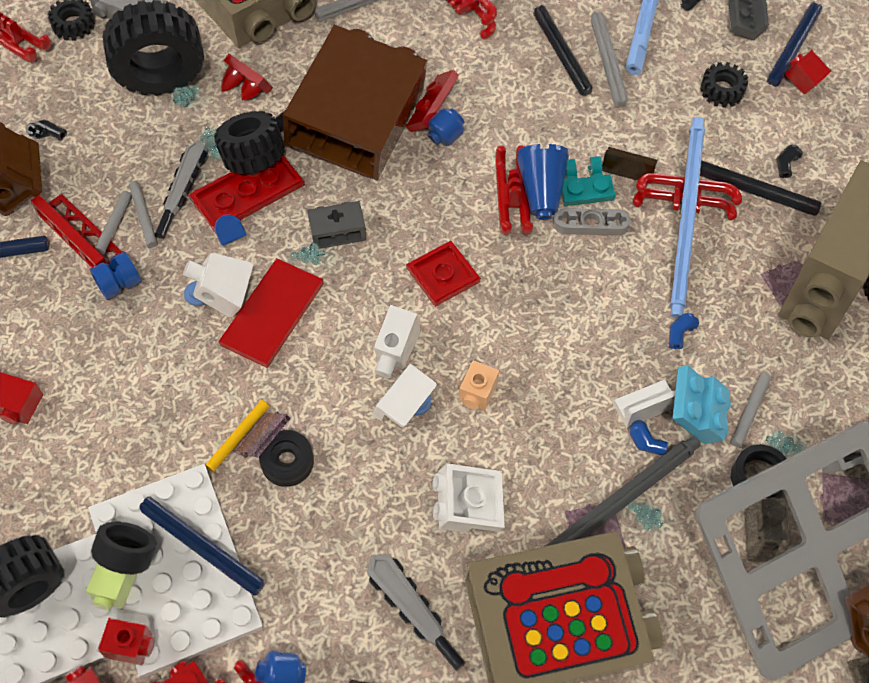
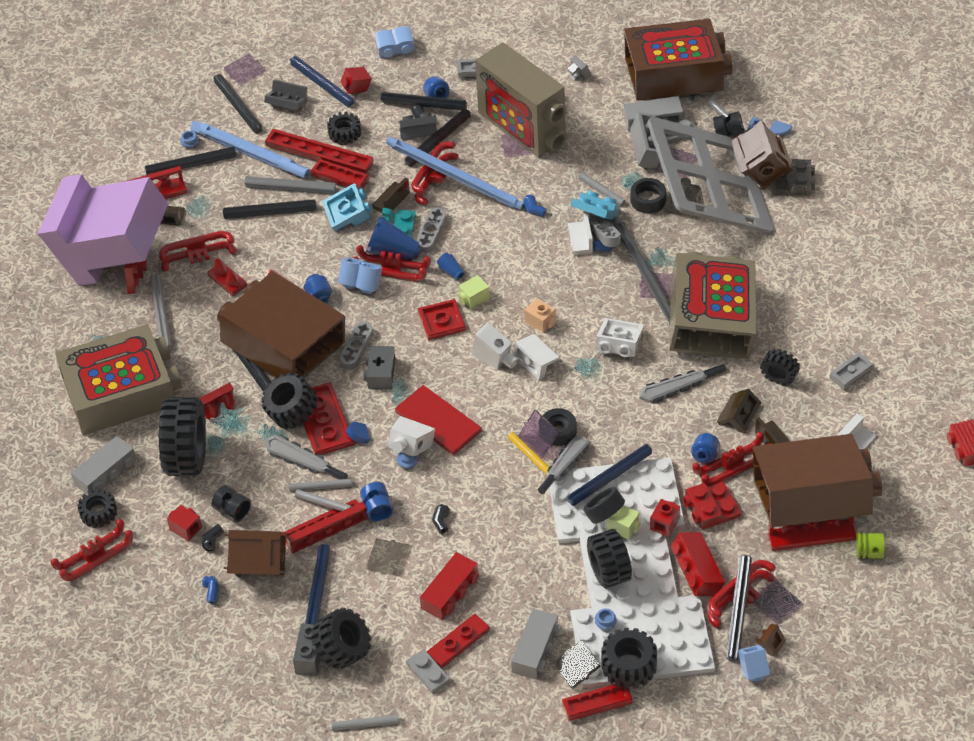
camera: 70 degrees left, 10 degrees down
none -> red brick [167,504,202,542]
none -> red tile [207,258,247,297]
none -> clear light blue animal [210,403,244,437]
none -> black wheel [211,485,251,522]
none -> red plate [265,128,374,174]
none -> red plate [310,159,369,189]
none -> medium azure plate [322,183,373,231]
none -> light blue brick [338,257,382,294]
none -> light grey beam [340,321,373,370]
none -> clear smoke piece [366,538,410,576]
none -> black axle [380,92,468,111]
none -> dark grey bracket [398,112,437,139]
none -> blue head [423,76,450,98]
none -> black arm [432,504,450,534]
none -> blue cone [437,253,465,280]
none -> yellowish green brick [458,275,490,310]
none -> light grey sword [538,436,590,494]
none -> clear light blue hair [574,358,598,374]
none -> light grey beam [588,215,621,247]

